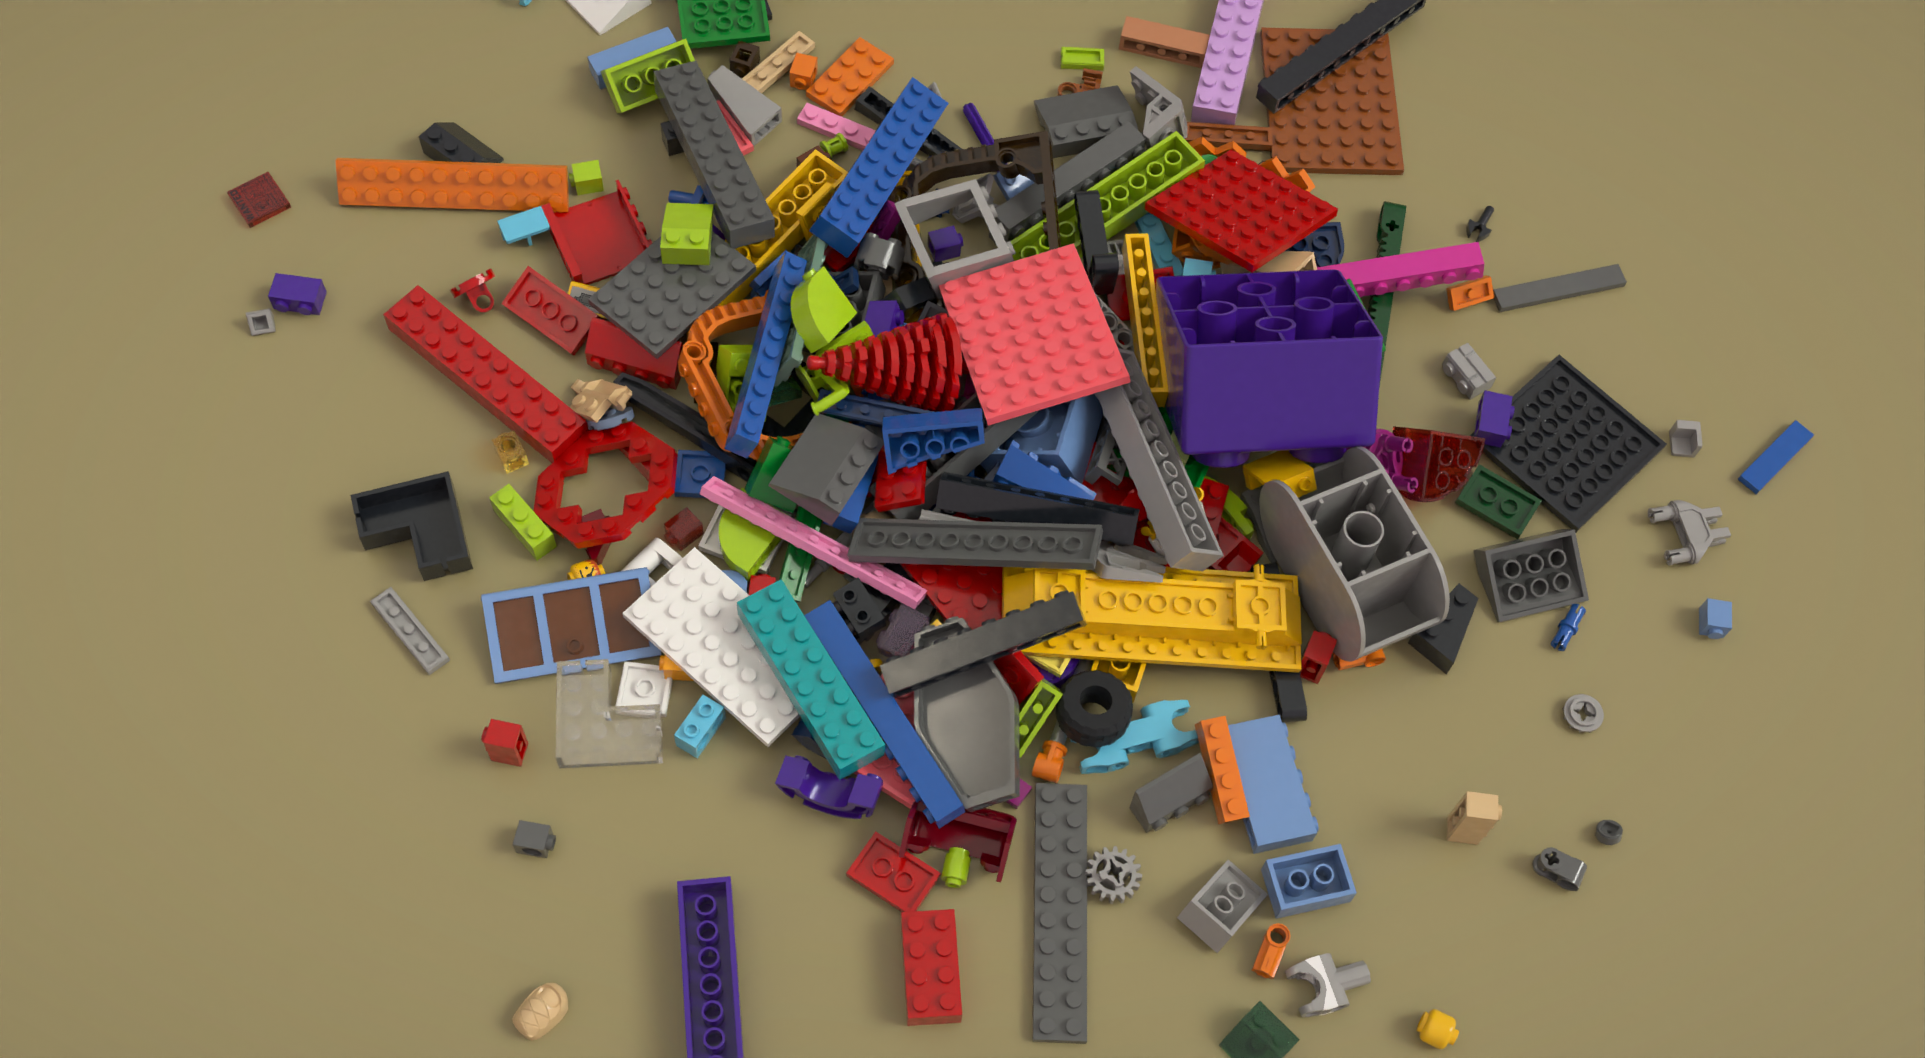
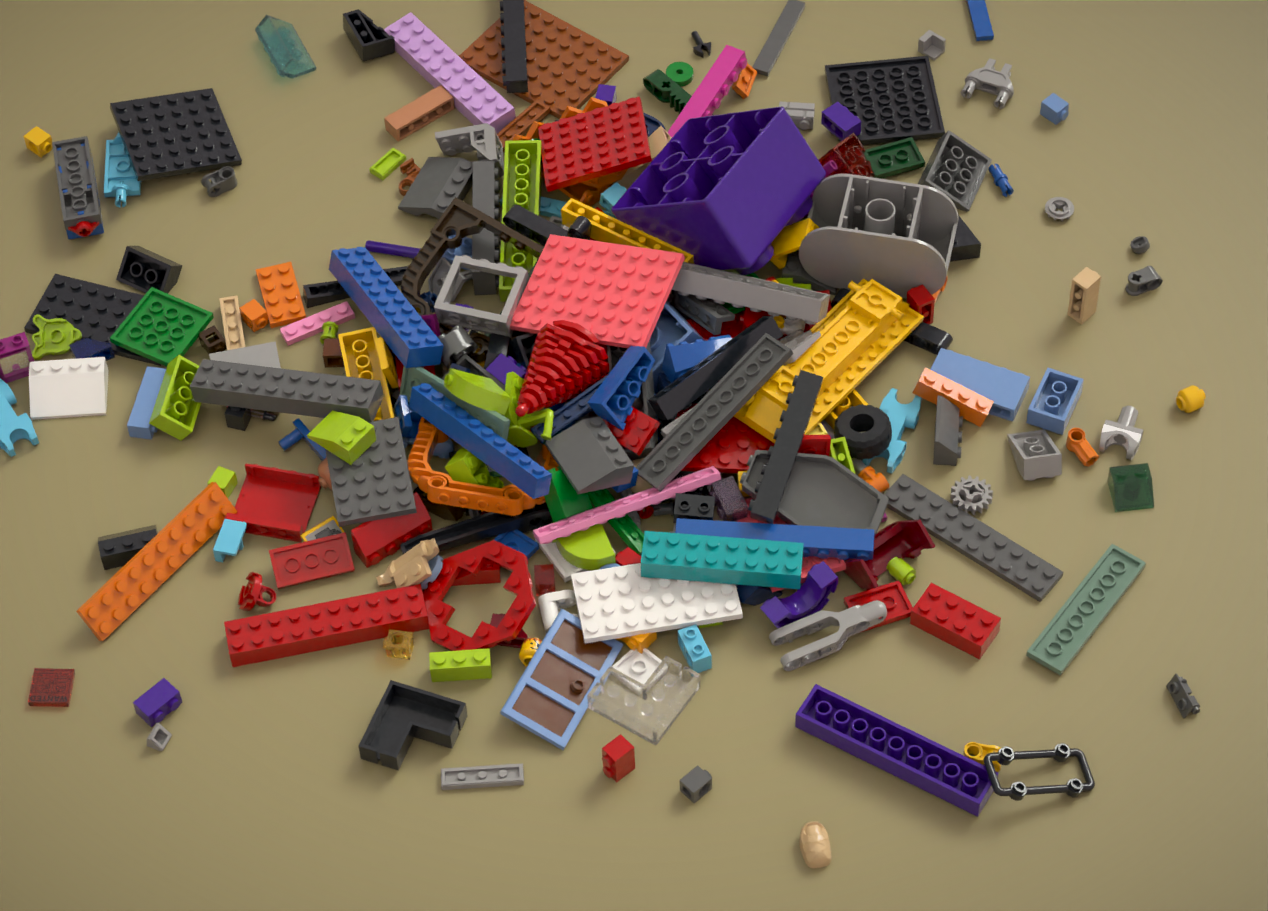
camera: 45 degrees left, 10 degrees down
none -> dark purple brick [595,84,617,106]
none -> green piece [666,62,694,87]
none -> light grey piece [769,600,887,671]

